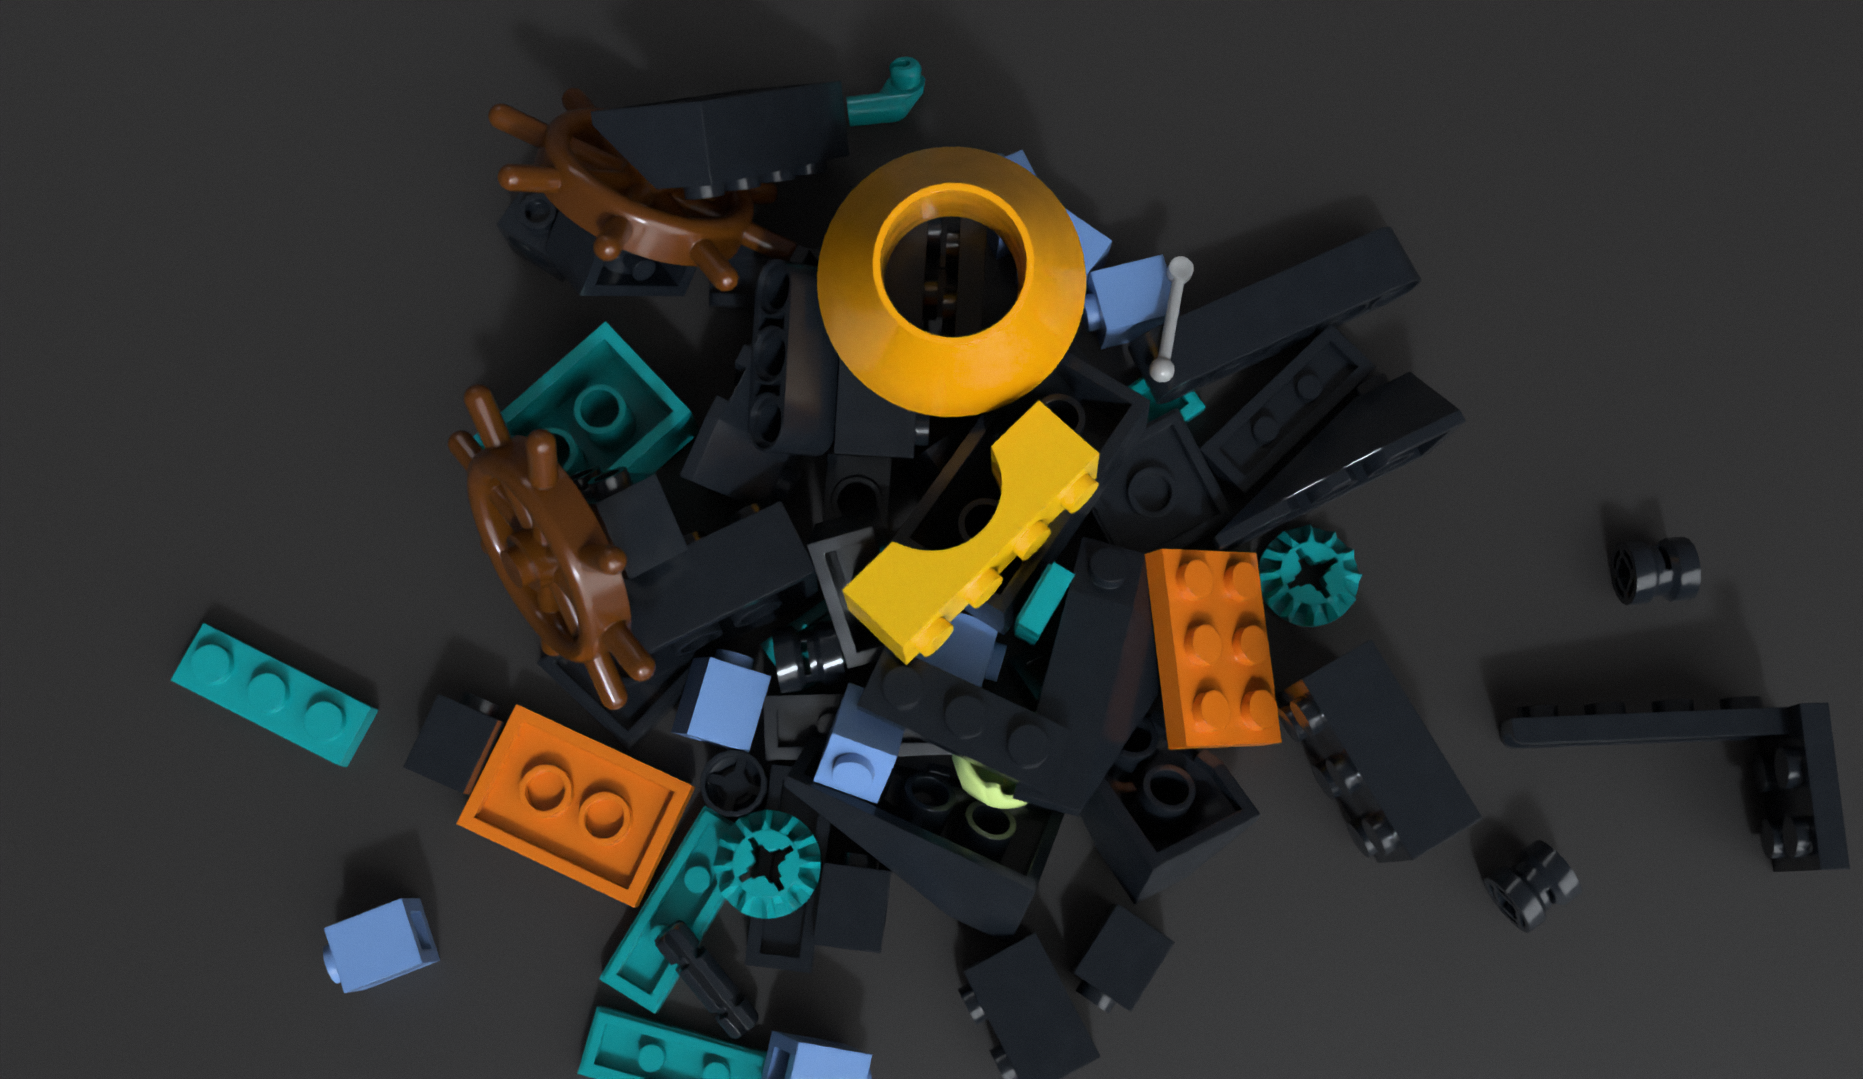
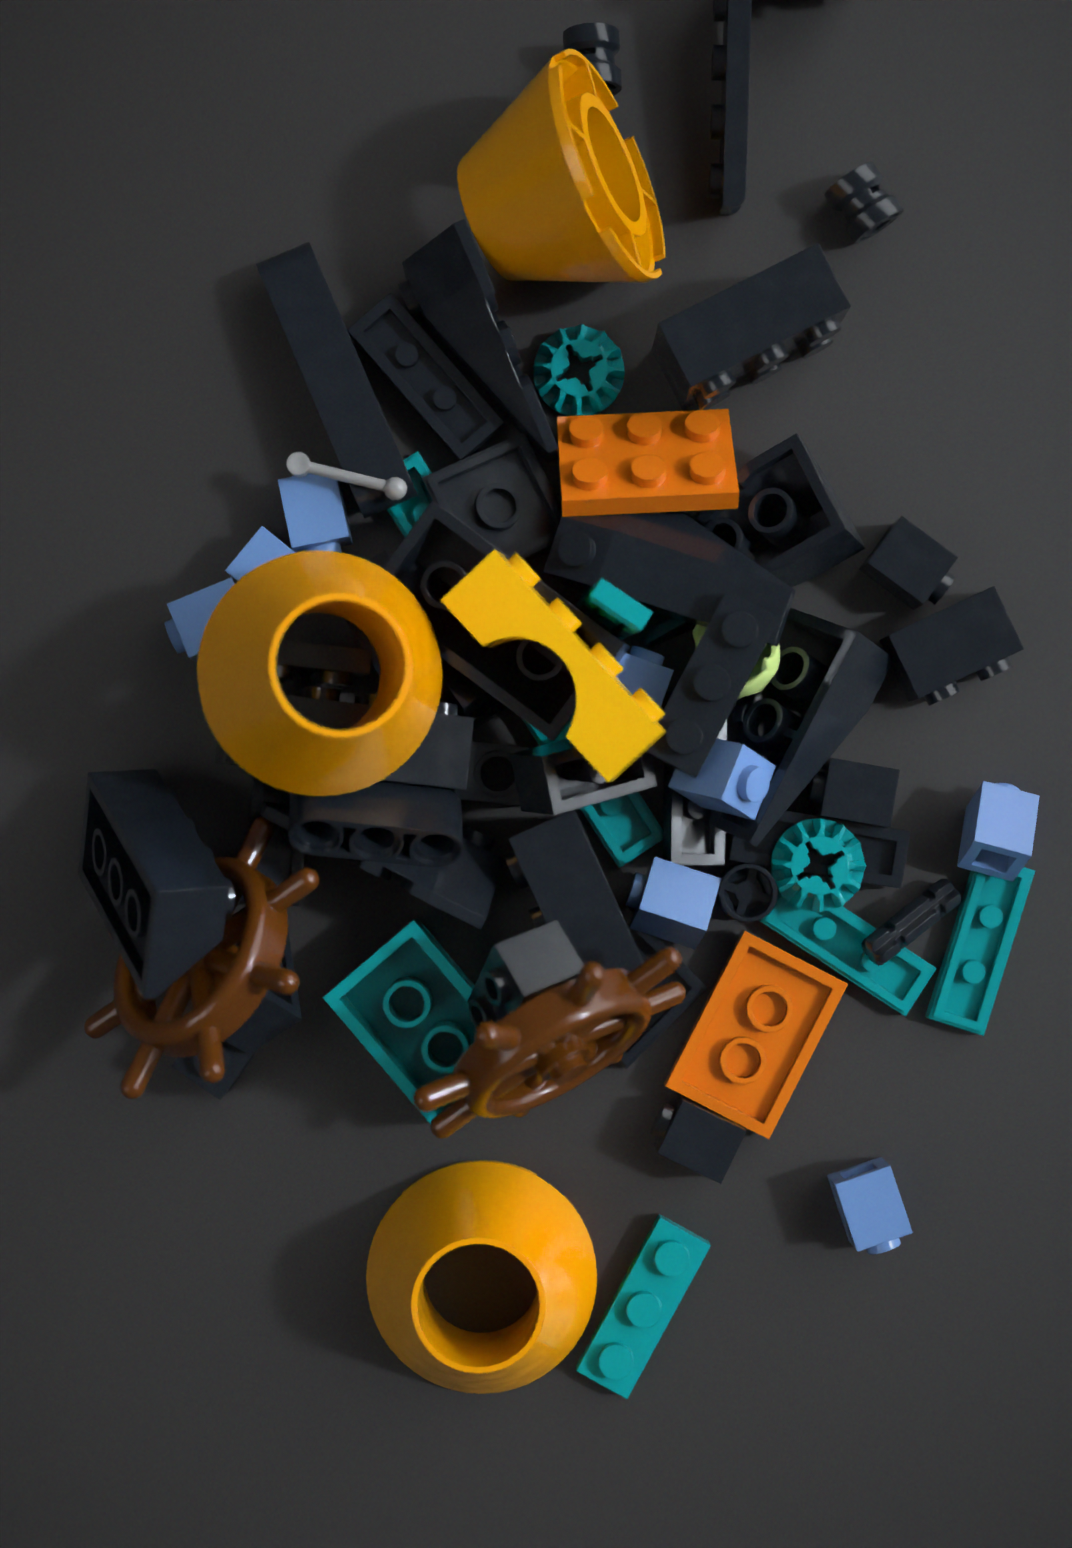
camera: 90 degrees left, 10 degrees up
black wheel [772,620,847,694] -> none
teal arm [846,57,925,127] -> none
none -> light orange cone [366,1160,597,1394]
none -> light orange cone [457,49,665,283]

